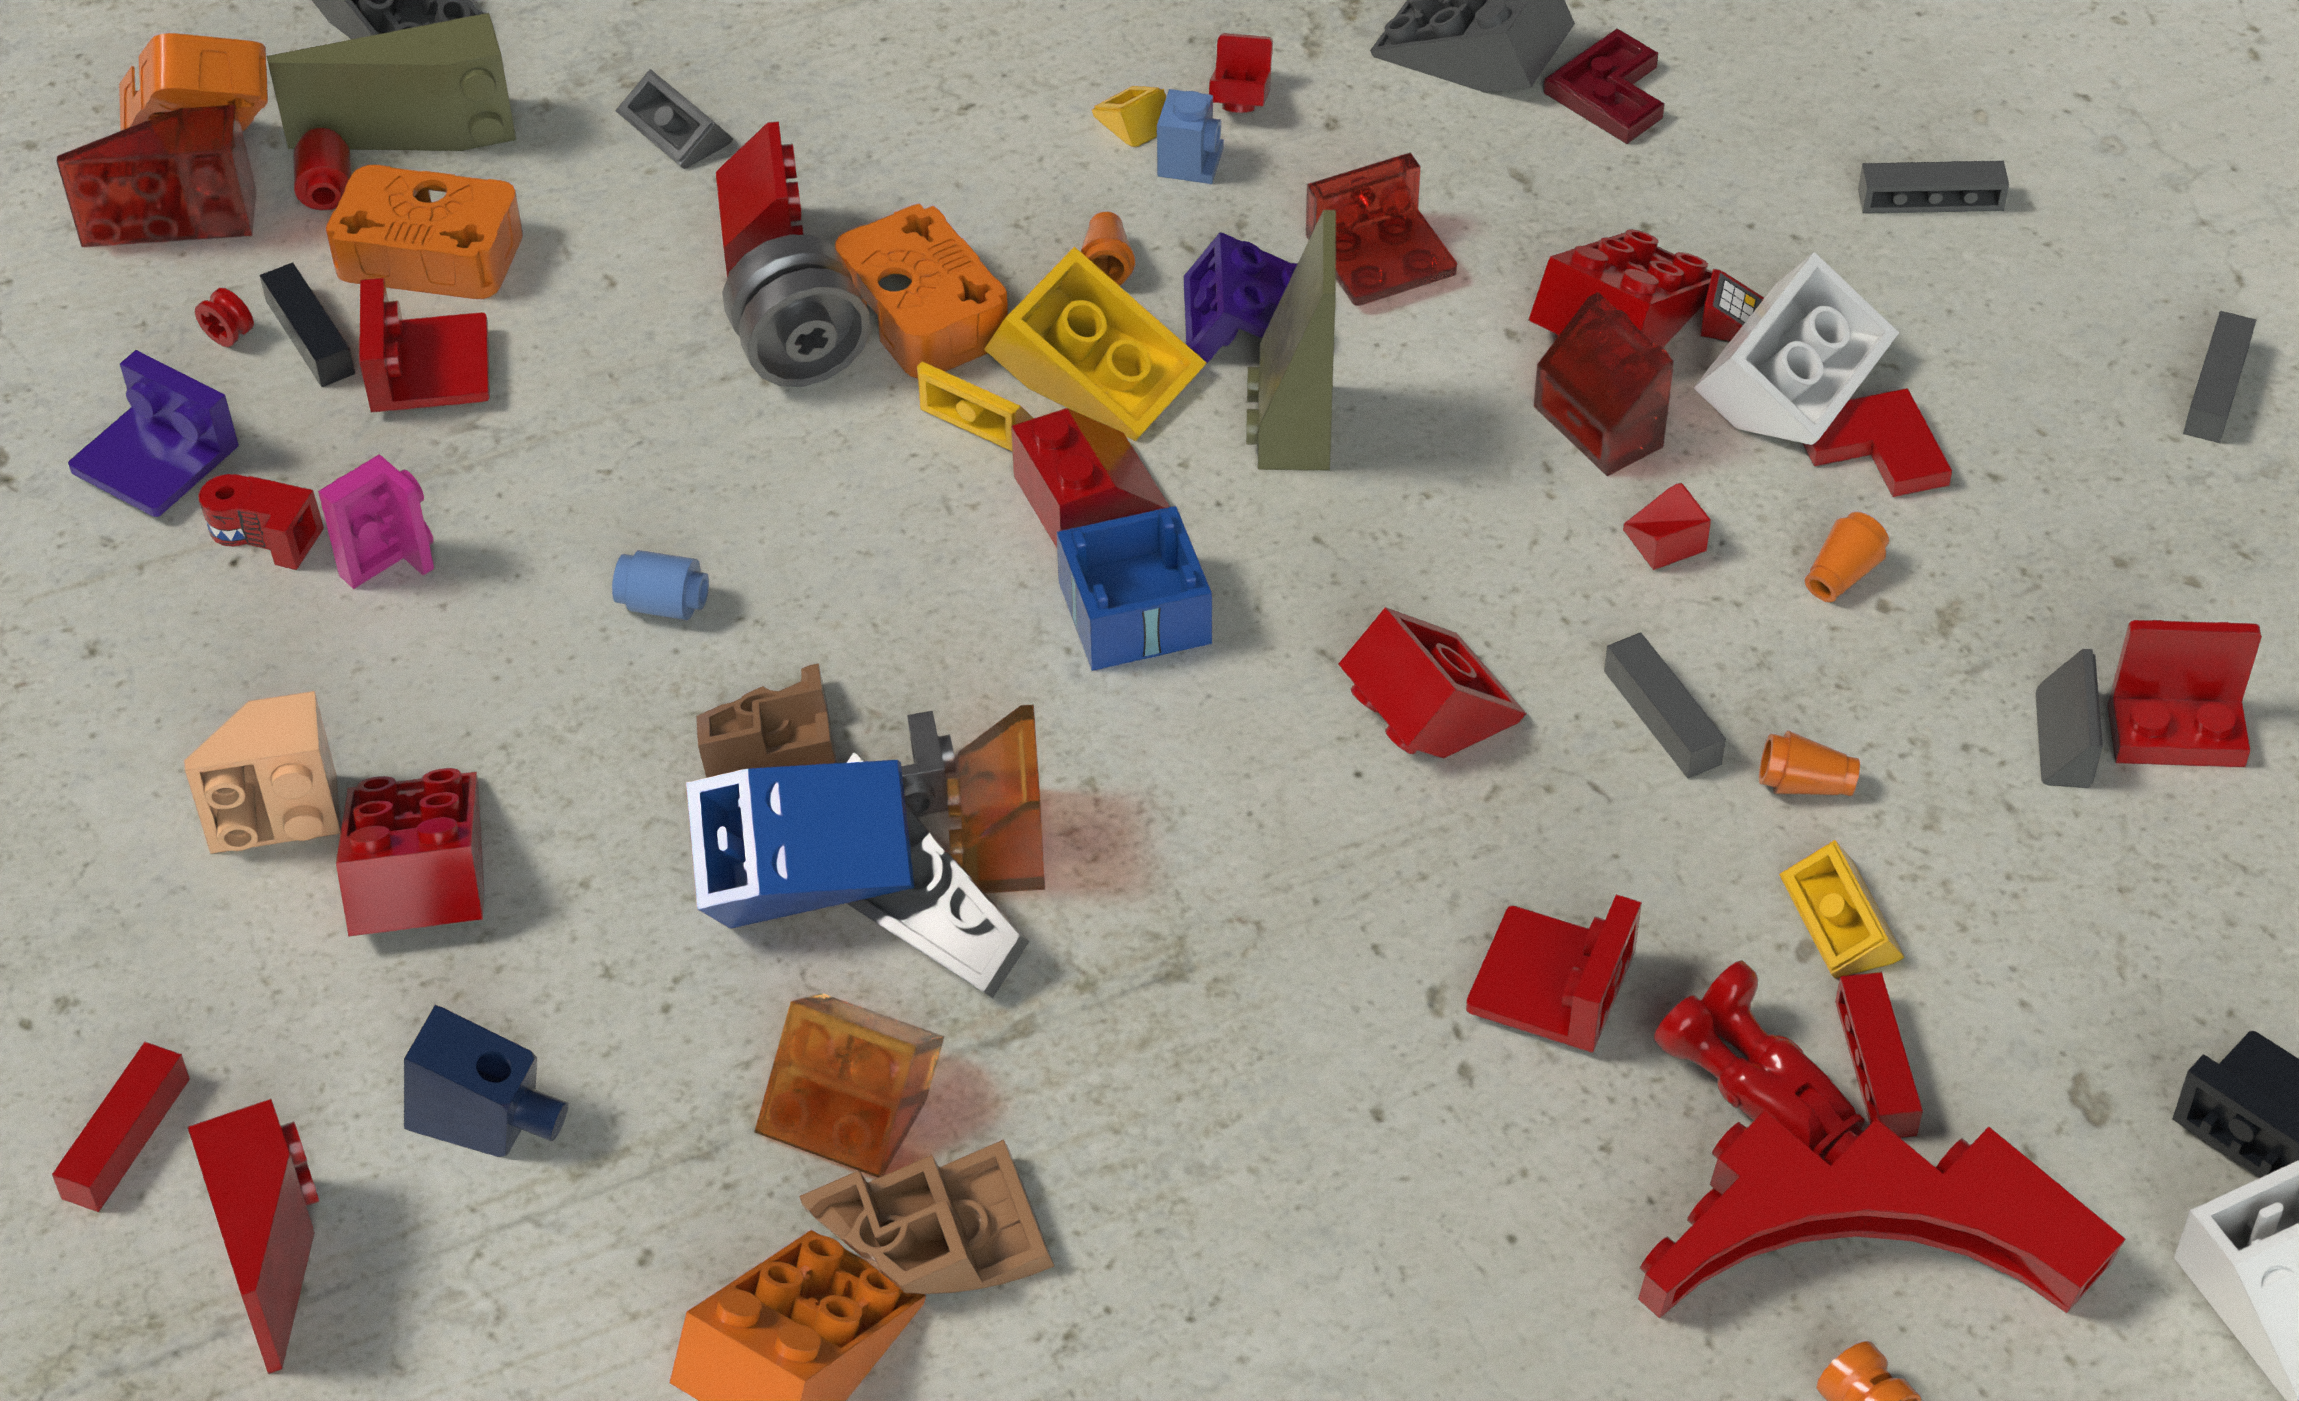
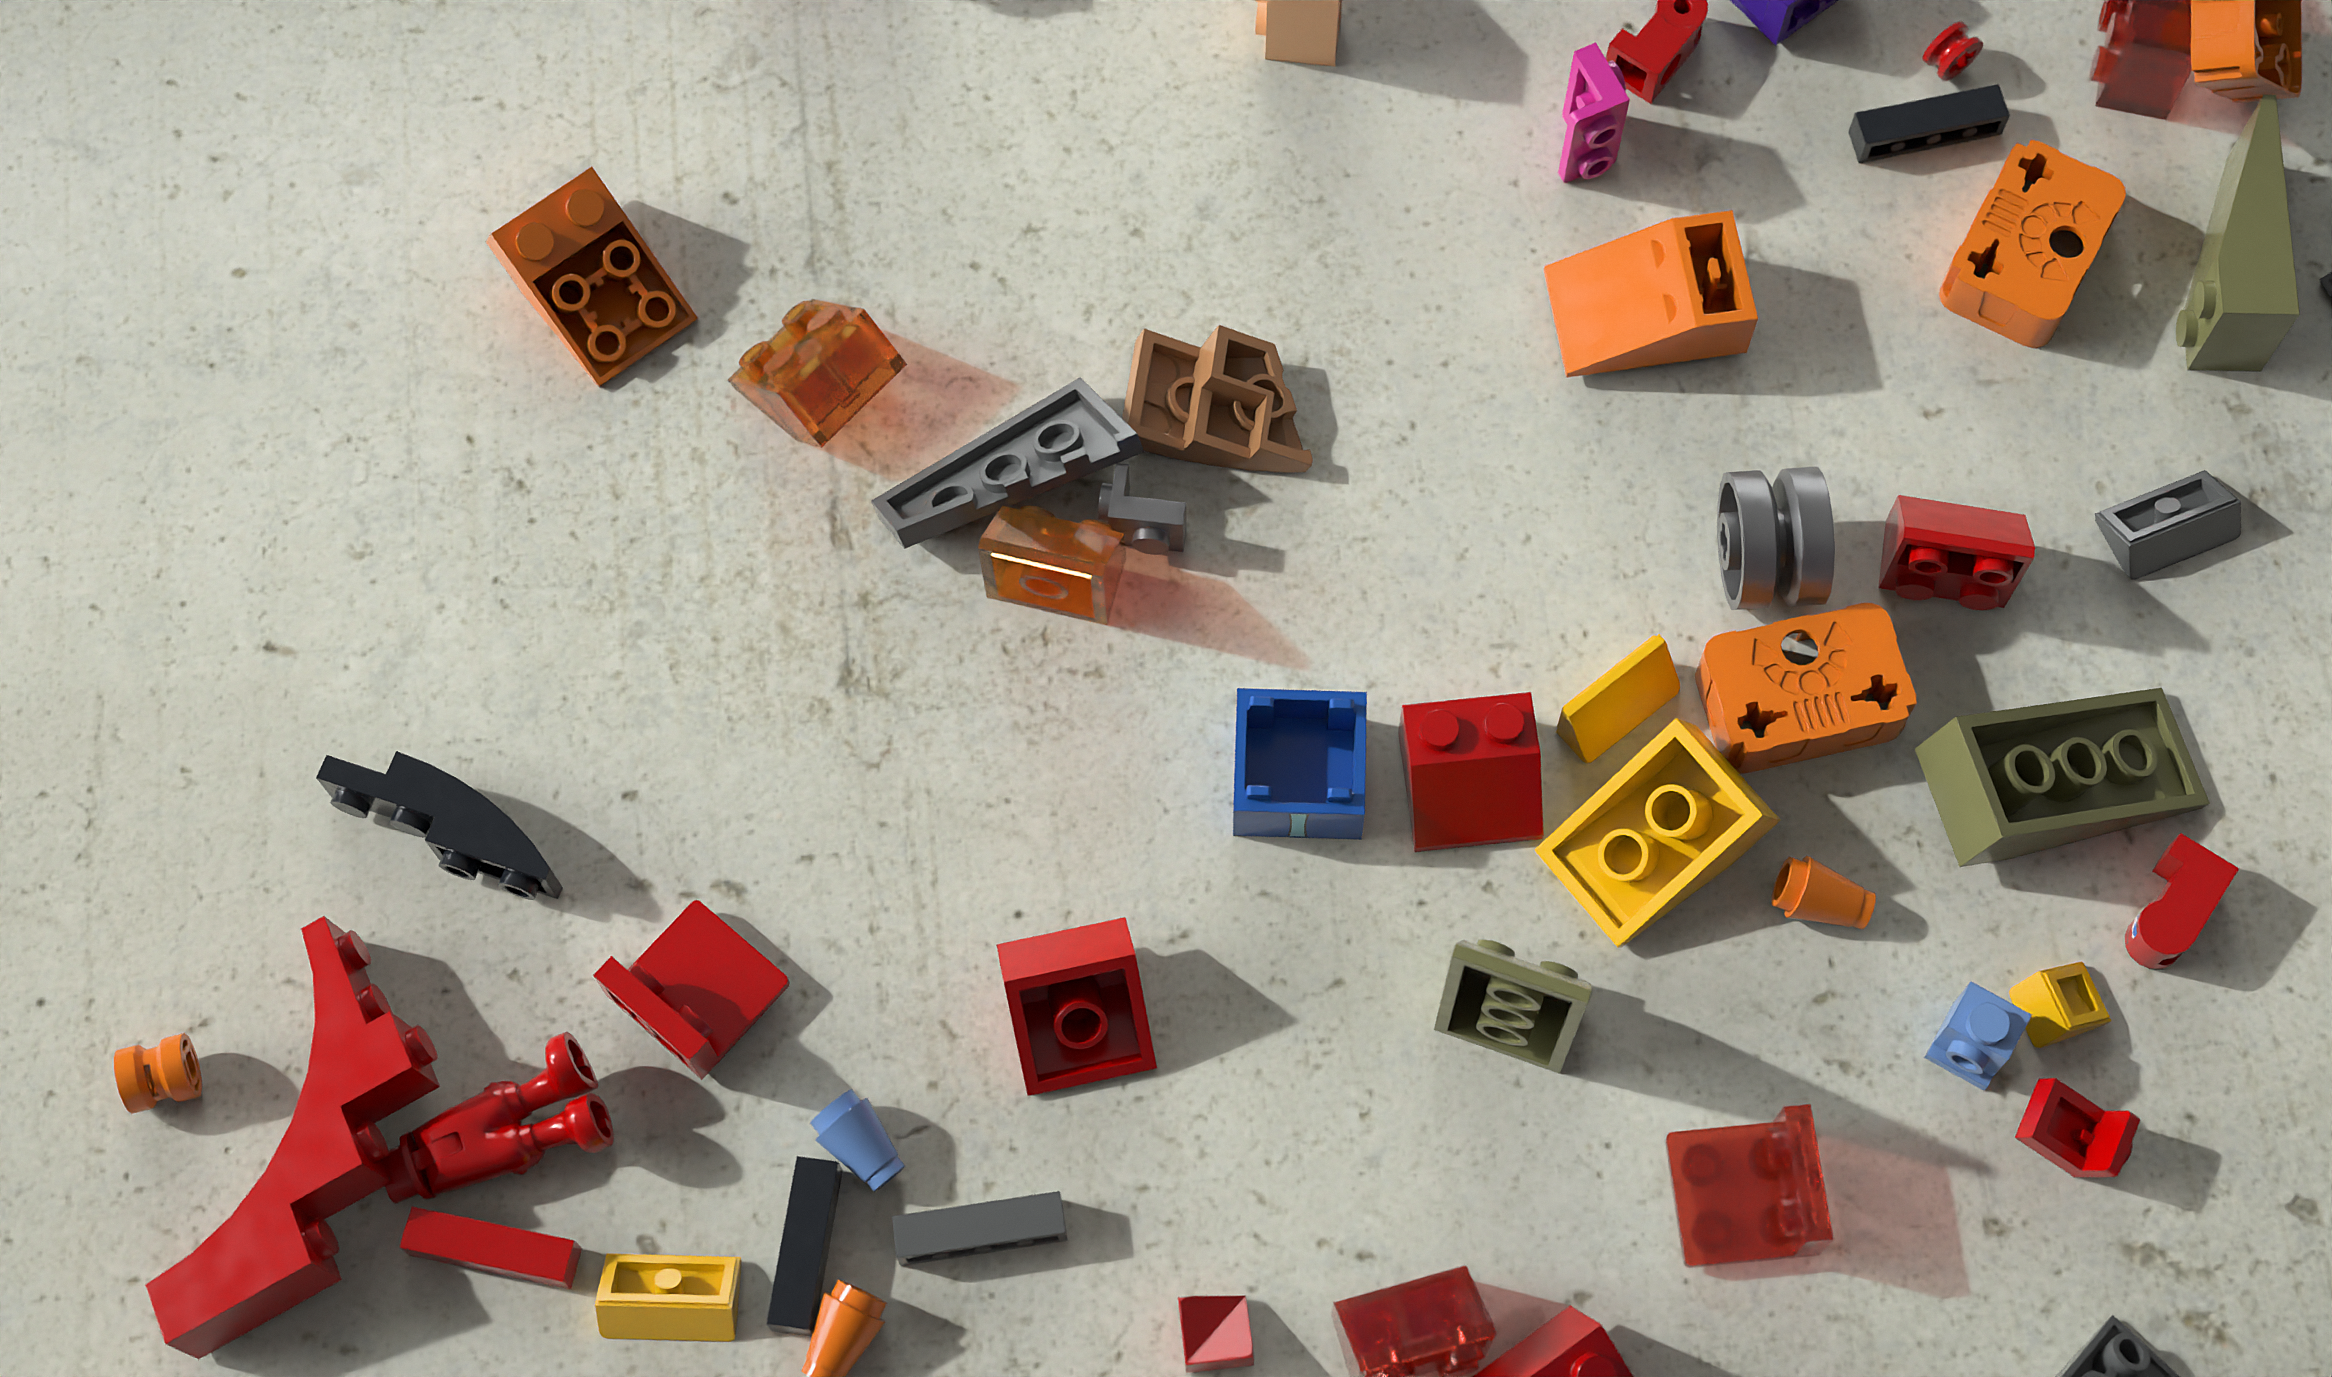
camera: 110 degrees right, 20 degrees up
red brick [293,128,351,210] -> none
red slope [336,768,484,937] -> none
red bracket [359,278,490,413] -> none
dark blue torso [404,1005,569,1157] -> none
medium blue brick [612,550,709,620] -> none
blue slope [686,760,915,929] -> none
medium nougat slope [799,1139,1055,1294] -> none
dark purple bracket [1183,232,1297,365] -> none
none -> black slope [316,751,563,900]
none -> black piece [766,1156,843,1337]
none -> medium blue cone [810,1089,906,1192]
none -> orange slope [1544,210,1758,378]
none -> olive slope [1915,687,2210,867]
none -> red leg [2125,833,2239,969]

